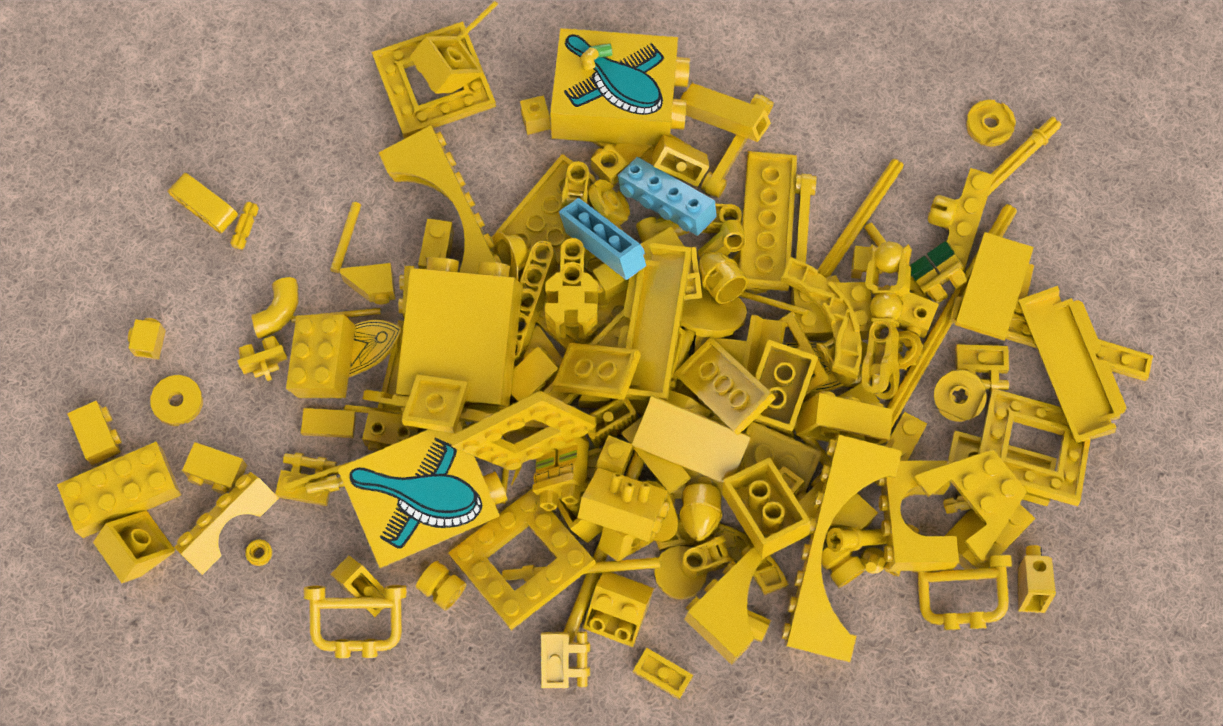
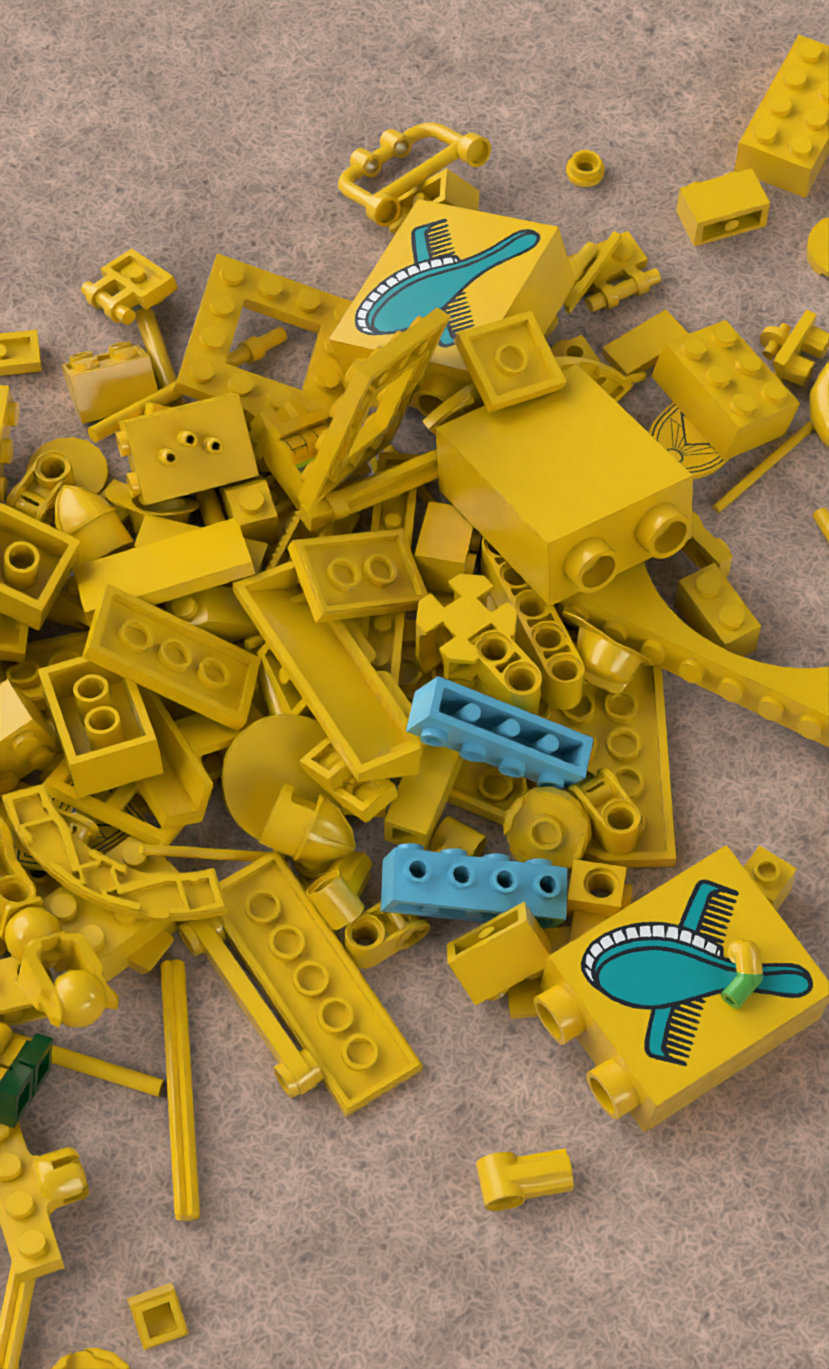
camera: 140 degrees right, 10 degrees down
yellow slope [93,510,176,583] -> none
yellow arch [173,472,279,575] -> none
yellow slope [340,263,396,305] -> none
yellow wheel [415,560,467,611] -> none
yellow brick [681,83,771,142] -> none
yellow piece [701,94,774,198] -> none
yellow panel [851,246,883,279] -> none
none -> yellow slope [127,1283,189,1350]
none -> yellow piece [476,1148,574,1211]

